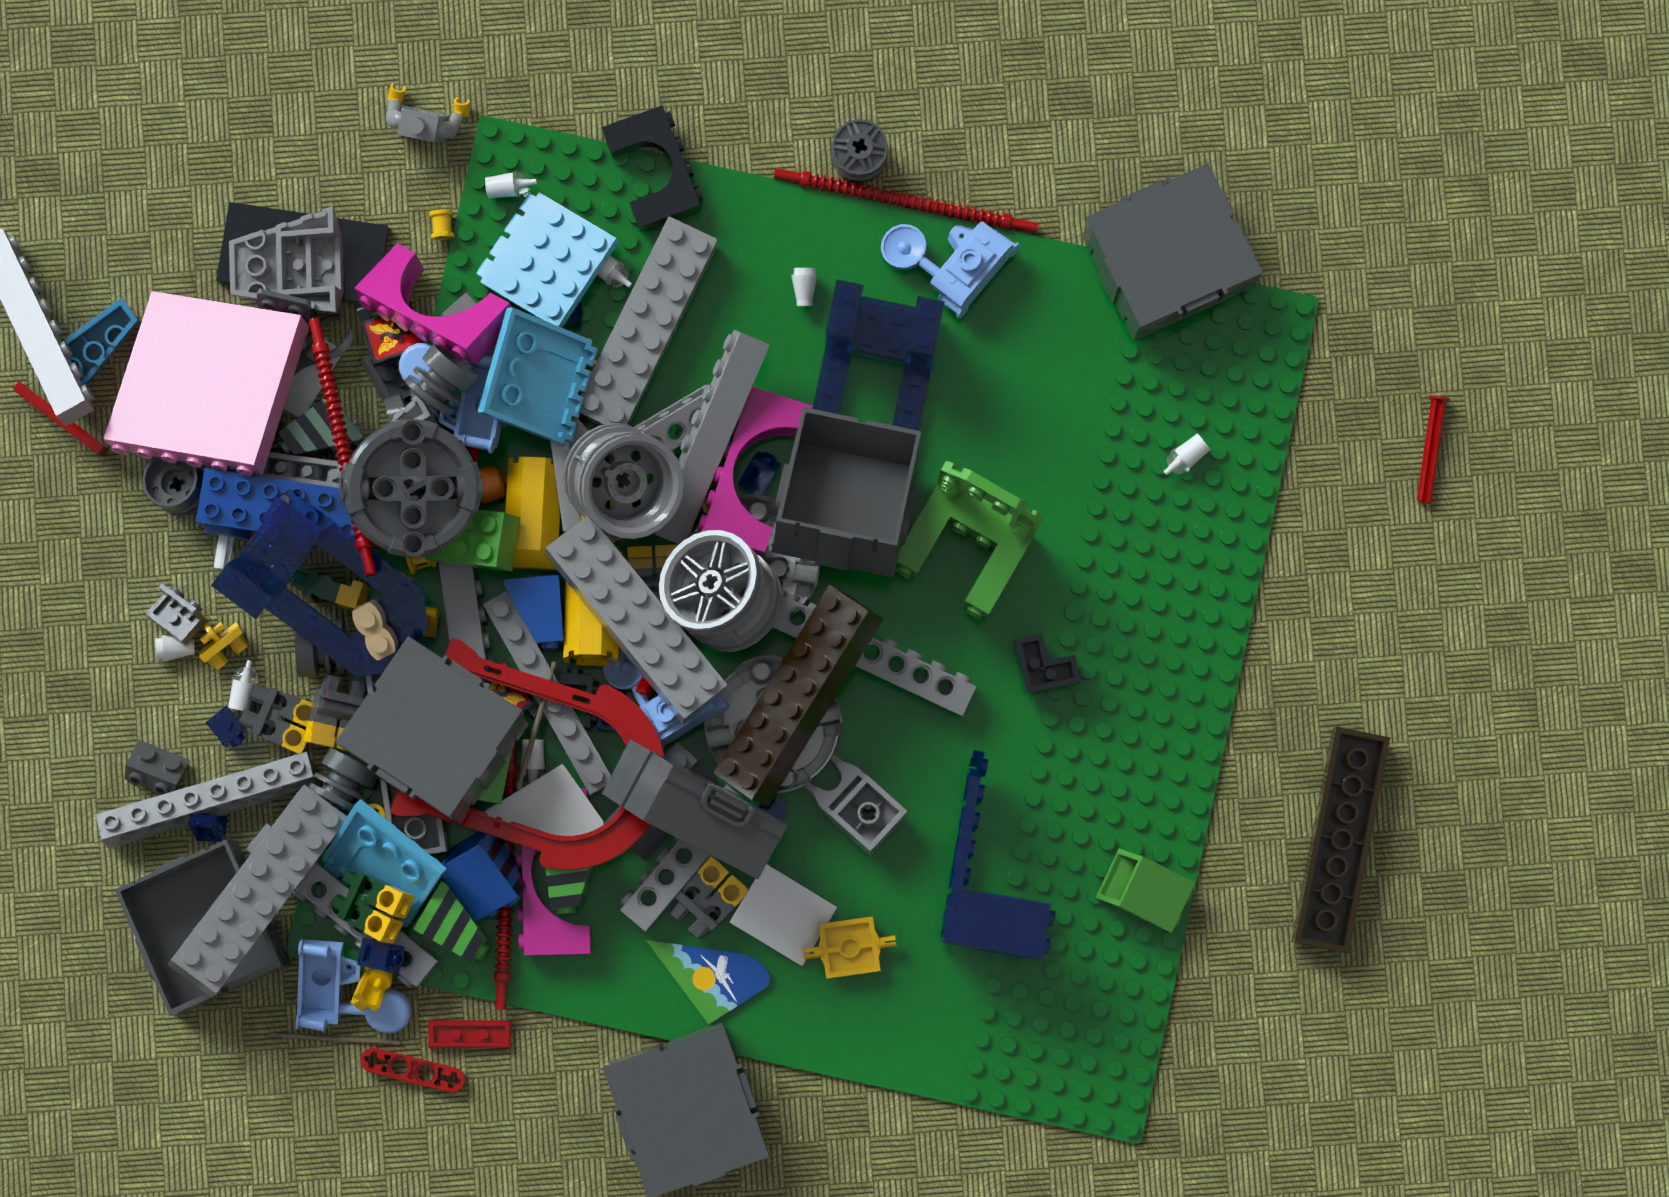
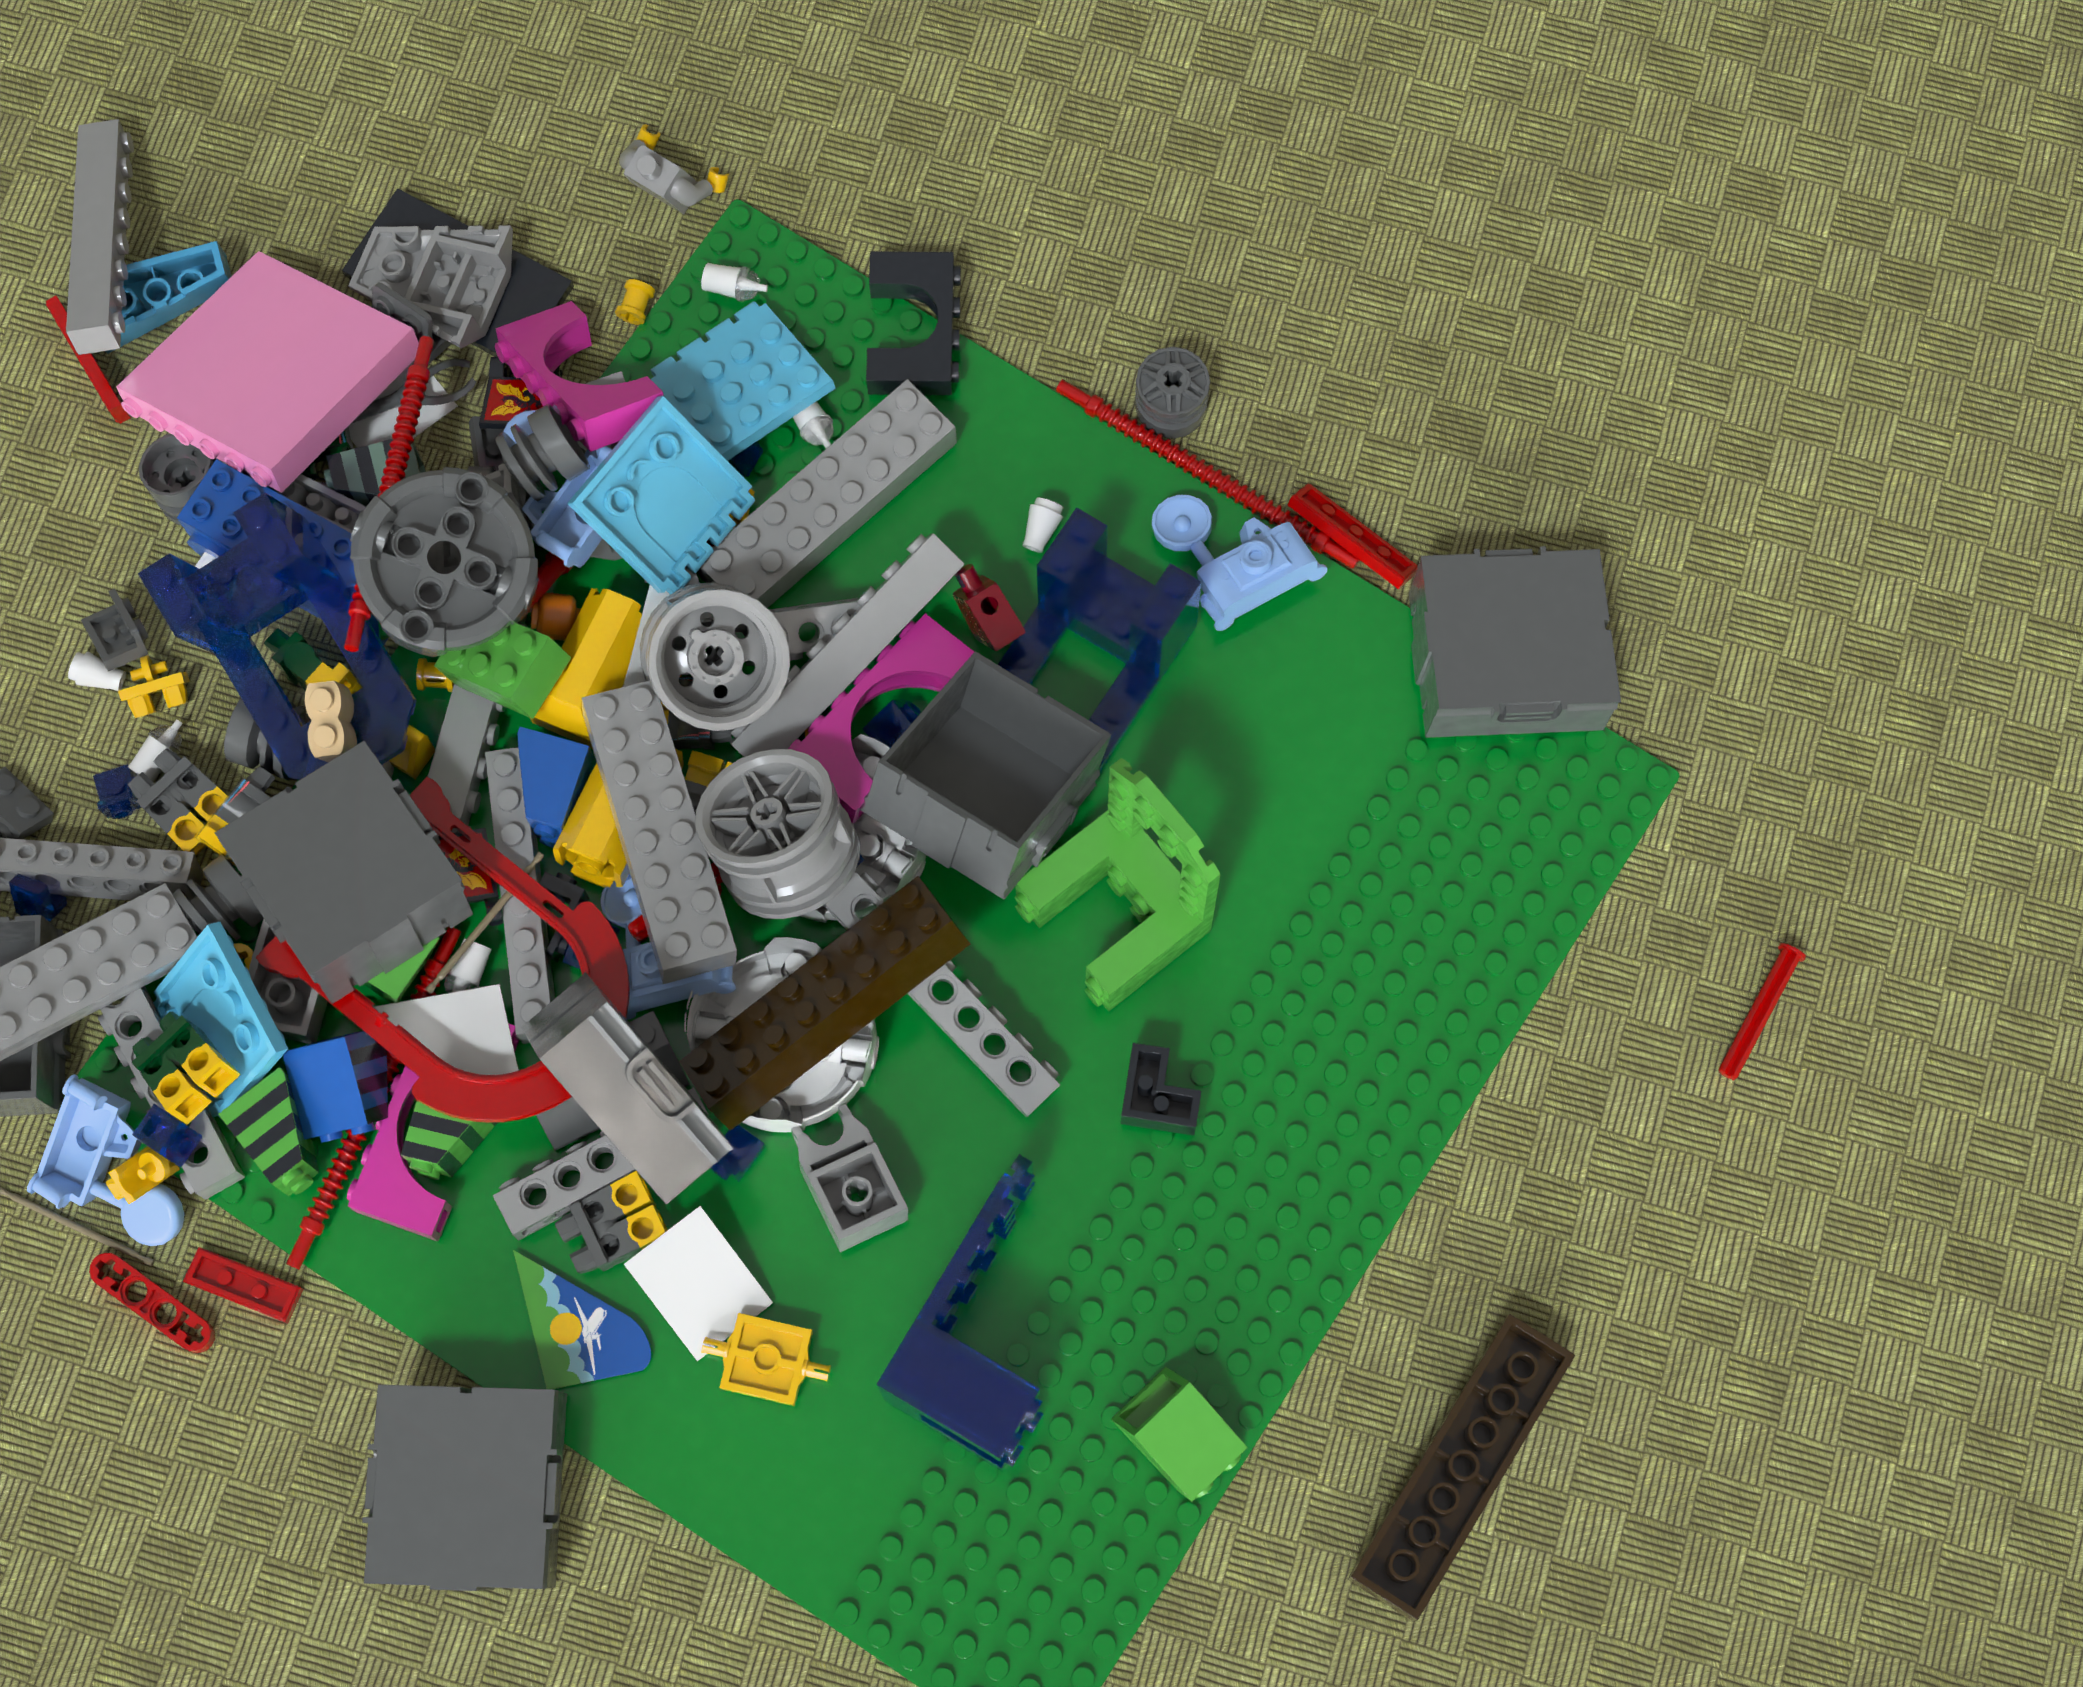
camera: 25 degrees right, 10 degrees down
white piece [1163,434,1211,475] -> none
none -> dark red torso [953,564,1026,651]
none -> red tile [1287,483,1418,590]

